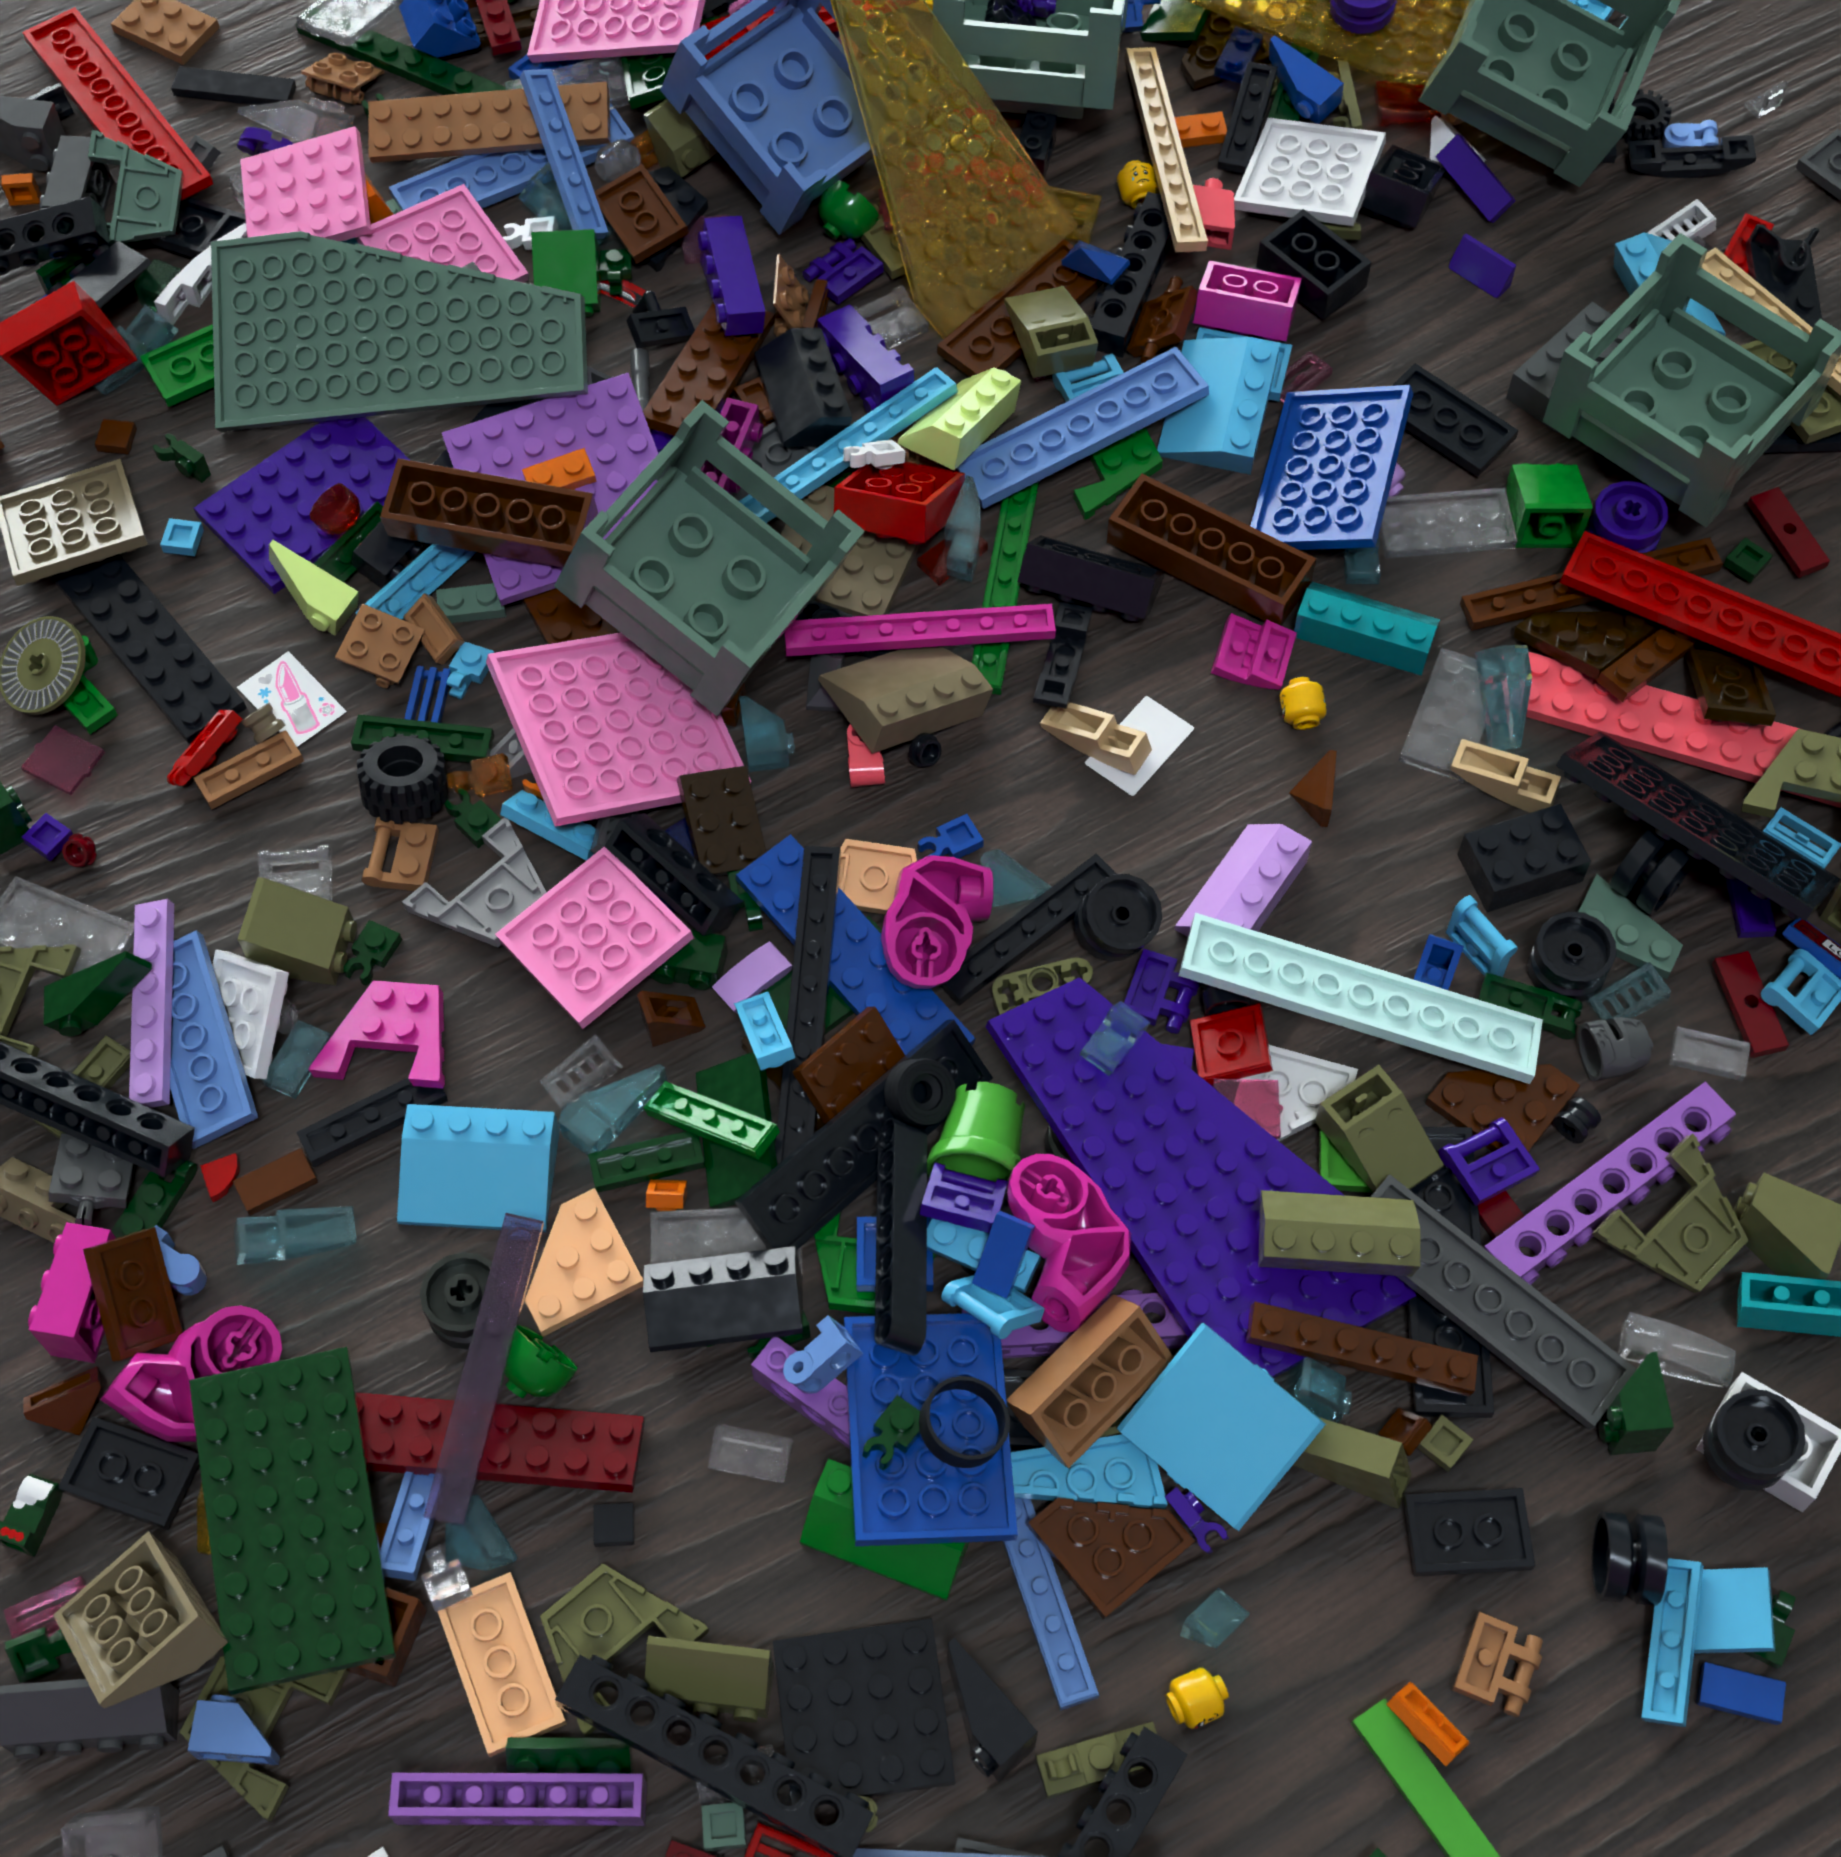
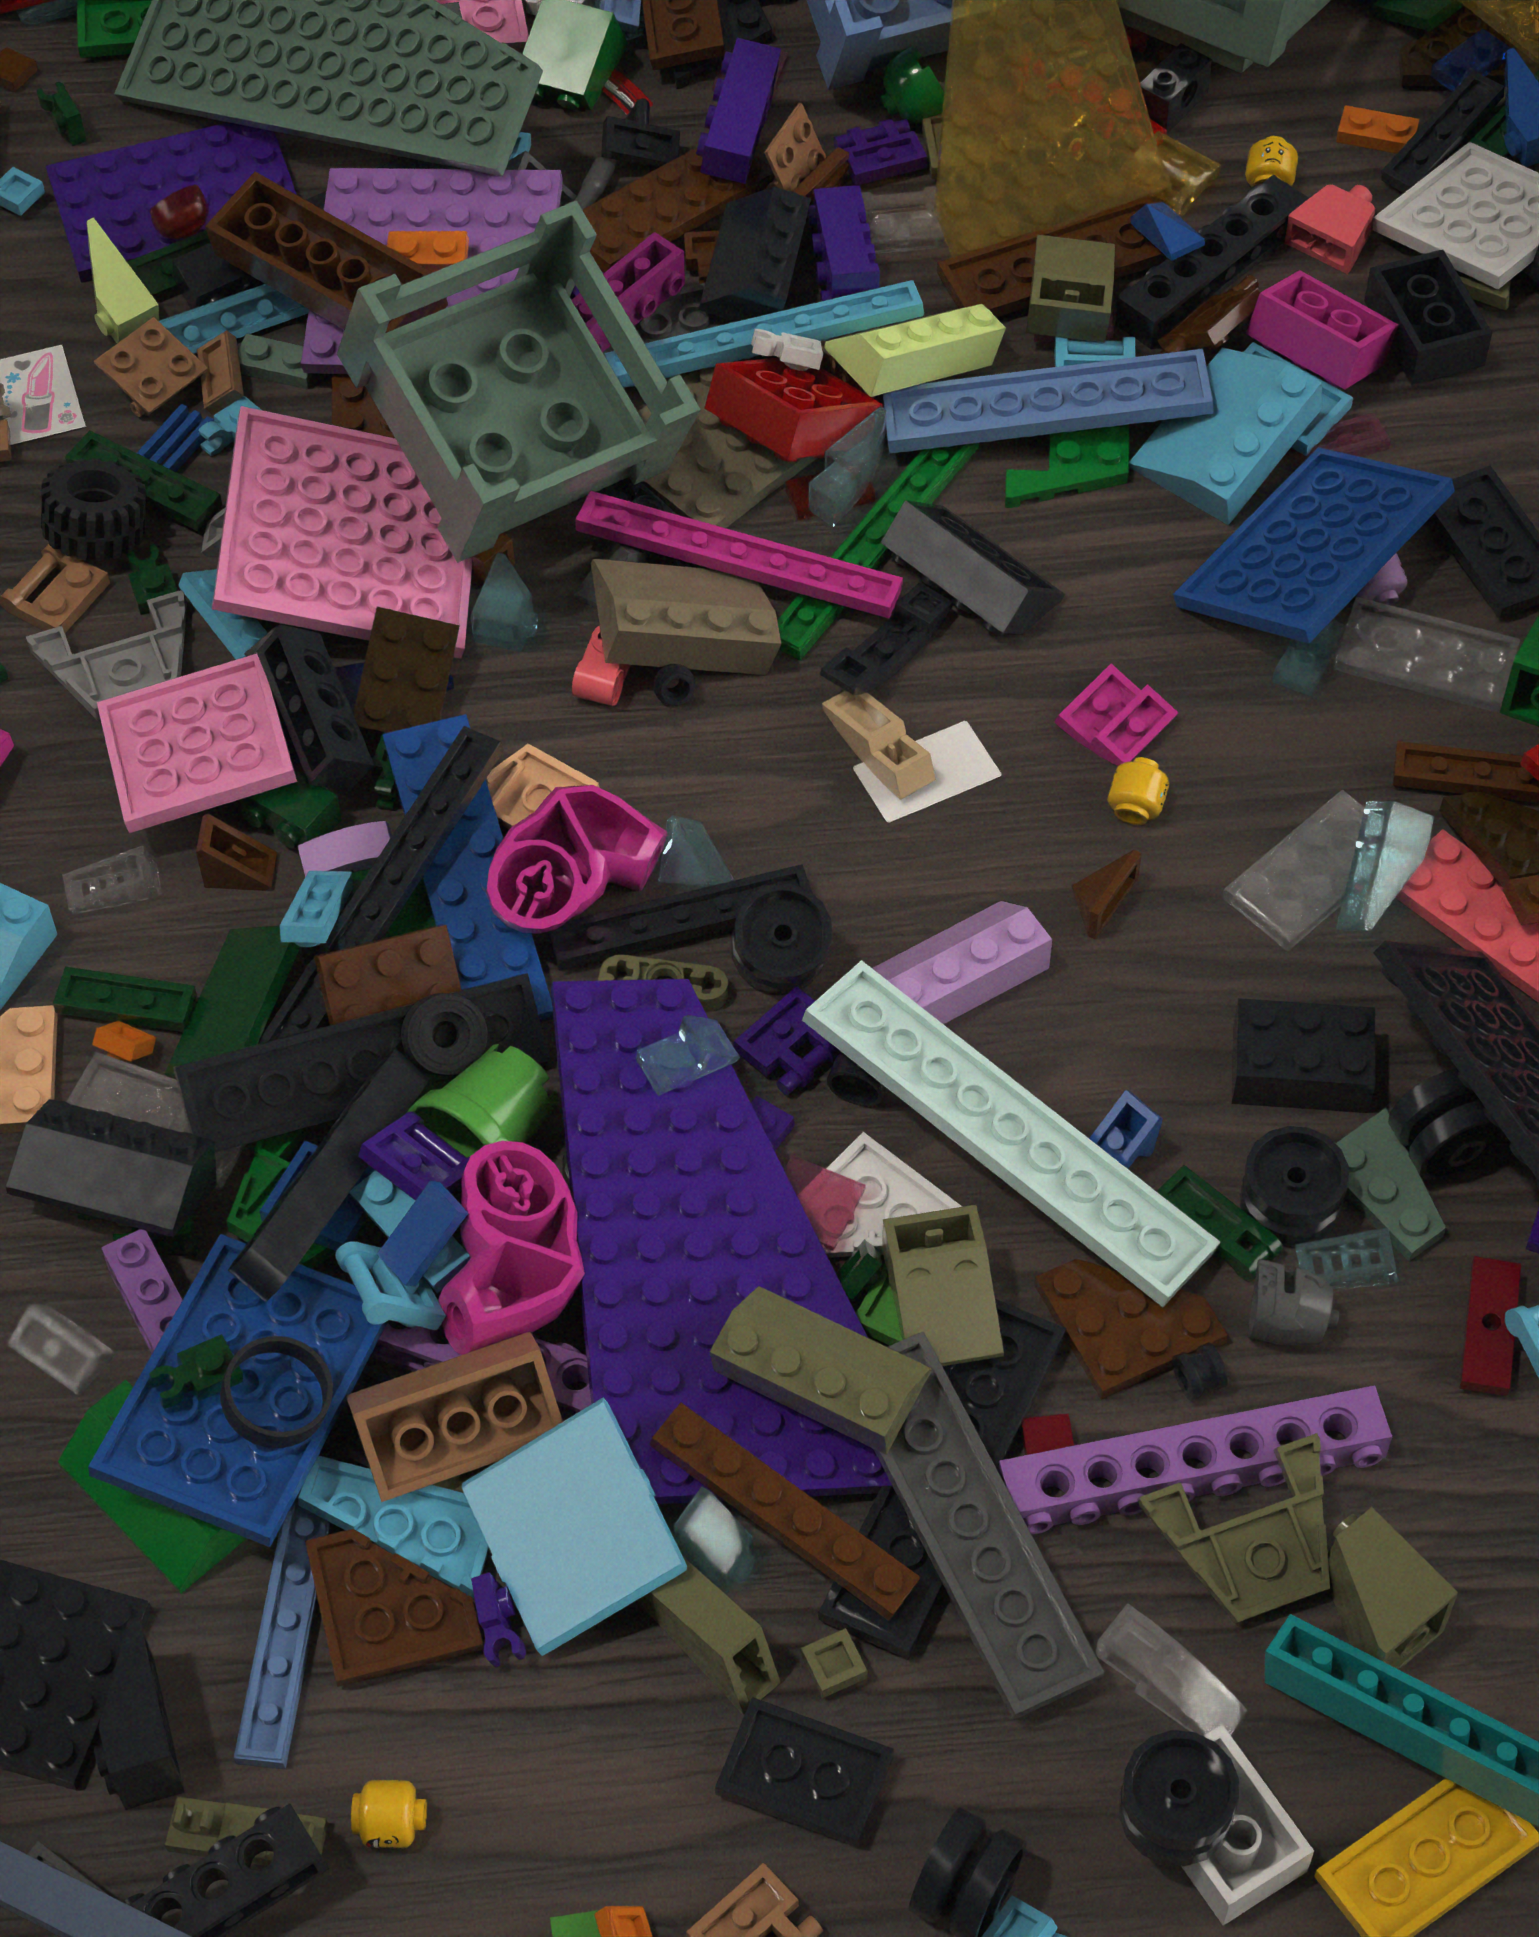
camera: 25 degrees right, 5 degrees down
clear orange plate [447,753,512,797] -> none
clear light blue slope [558,1064,668,1156] -> none
dark green plate [600,249,632,295] -> none
green tile [643,1081,780,1160] -> none
medium blue leg [783,1315,863,1394] -> none
blue plate [918,814,984,859] -> none
reddish brown brick [1107,474,1316,626] -> none
tan plate [1125,47,1208,253] -> none
clear light blue slope [1180,1588,1250,1649] -> none
red tile [1190,1003,1273,1085] -> none
teal slope [1294,582,1440,676] -> none
reddish brown tile [1377,1408,1433,1456] -> none
dark purple plate [1439,1118,1540,1206] -> none
medium azure plate [1446,895,1518,977] -> none
tan slope [1450,739,1561,813] -> none
dark green slope [1599,1352,1674,1455] -> none
clear plate [1670,1026,1751,1081] -> none
none -> dark green plate [836,1239,882,1300]

